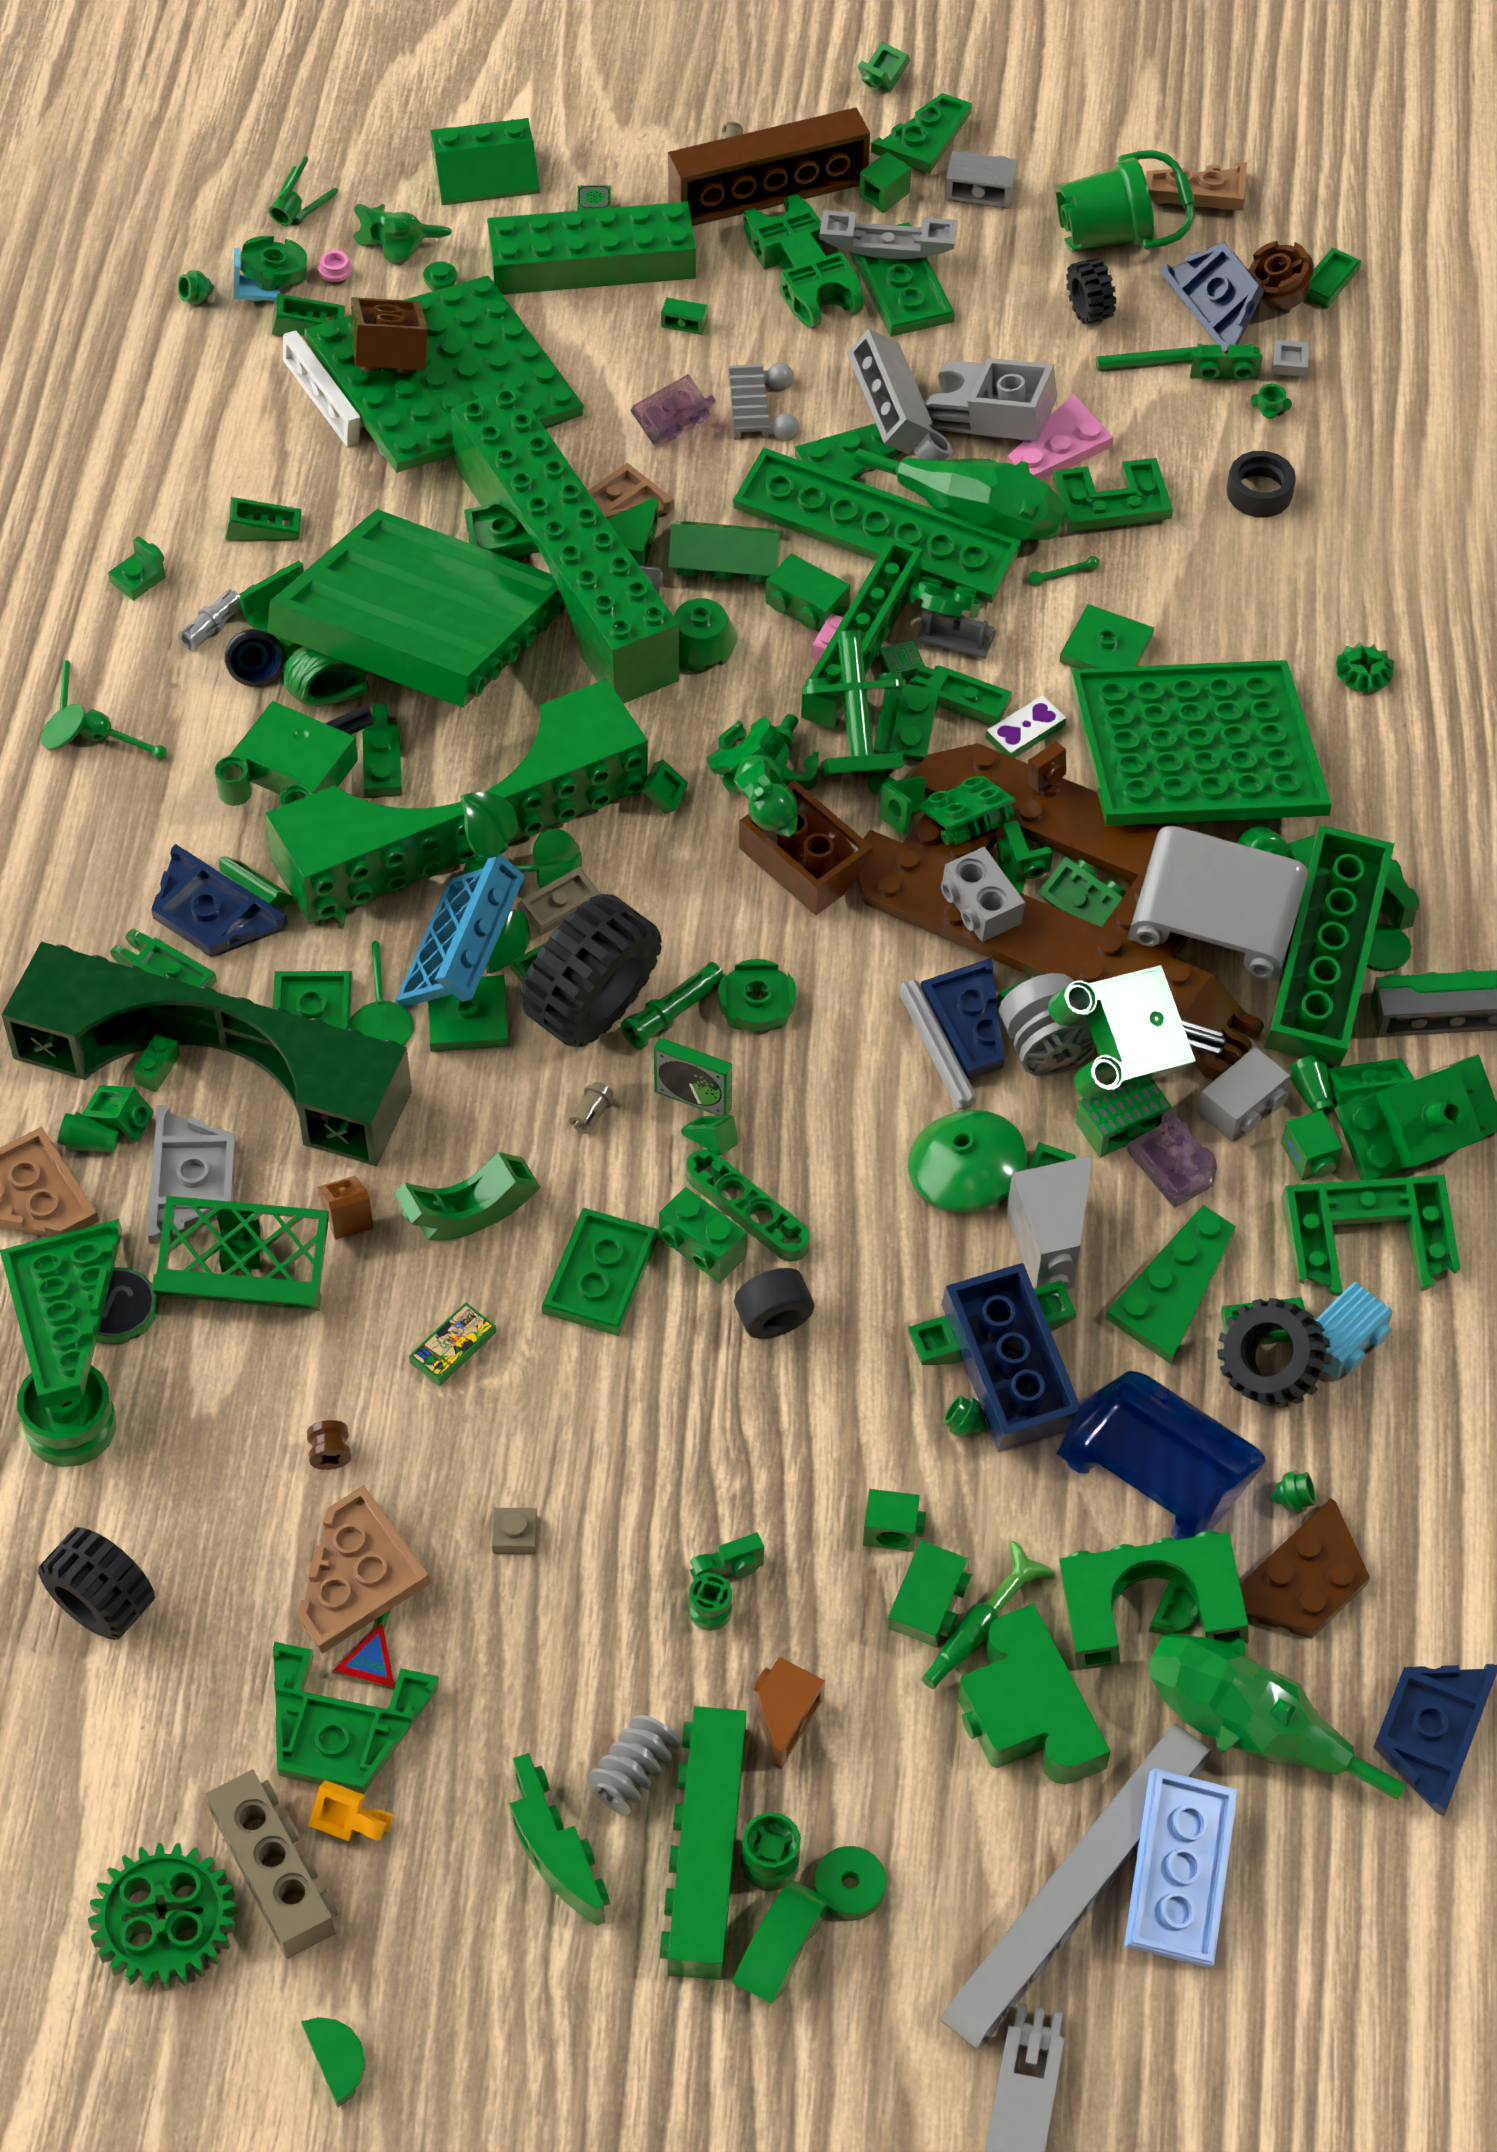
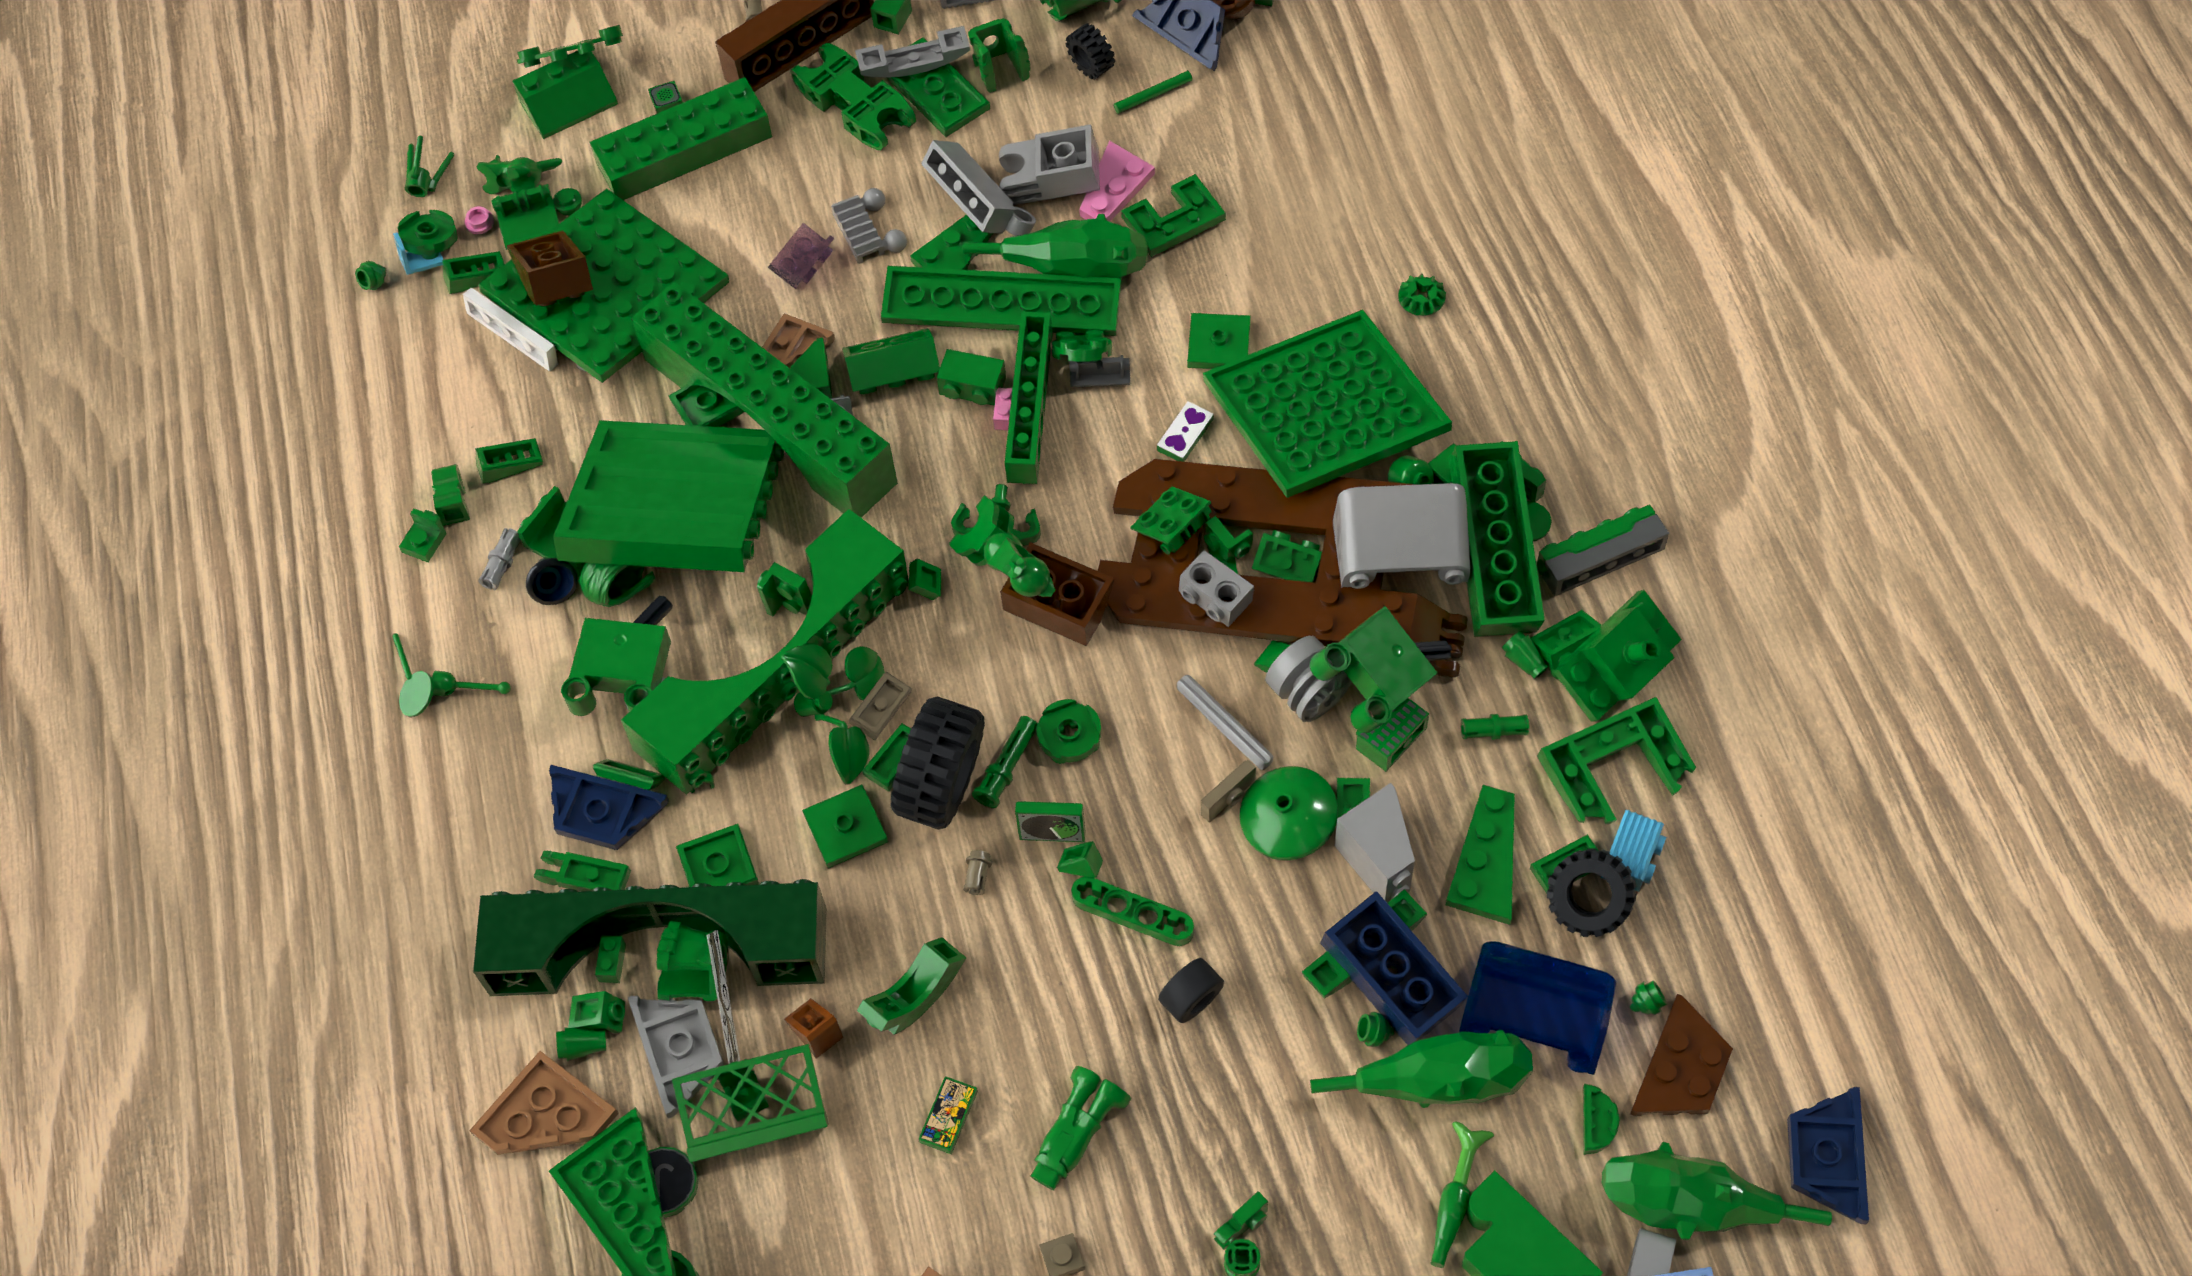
camera: 15 degrees left, 5 degrees up
reddish brown wheel [306,1420,351,1470] -> none
green piece [350,941,413,1046] -> none
green hinge [362,703,402,797] -> none
dark azure fence [395,854,525,1007] -> none
green tile [541,1207,659,1336] -> none
green brick [659,1187,747,1283] -> none
green piece [661,297,708,335] -> none
green cone [674,598,737,672] -> none
green piece [802,630,906,776] -> none
green brick [863,1489,926,1552] -> none
green bracket [868,771,926,834] -> none
green plate [873,684,939,762] -> none
green tile [879,640,925,679] -> none
green brick [888,1540,973,1648] -> none
green hinge [909,665,1012,726] -> none
dark blue wing [921,958,1005,1079] -> none
reddish brown plate [1028,741,1066,793] -> none
green hinge [1029,556,1100,587] -> none
green arch [1059,1531,1249,1670] -> none
bracket [1127,1110,1217,1208] -> none
green hinge [1190,344,1263,380] -> none
light grey brick [1197,1047,1290,1142] -> none
black tyre [1226,451,1296,517] -> none
green plate [1250,384,1292,419] -> none
light grey plate [1272,340,1309,377] -> none
green brick [1281,1110,1343,1180] -> none
none -> green leg [431,464,470,526]
none -> green hinge [492,184,559,250]
none -> green plant [517,25,623,68]
none -> green piece [656,921,729,1001]
none -> sticker [707,930,740,1064]
none -> green bracket [757,562,812,617]
none -> green piece [968,18,1031,93]
none -> green piece [1030,1066,1132,1191]
none -> dark tan plate [1201,760,1256,822]
none -> green piece [1310,1030,1533,1108]
none -> green pin [1461,714,1529,740]

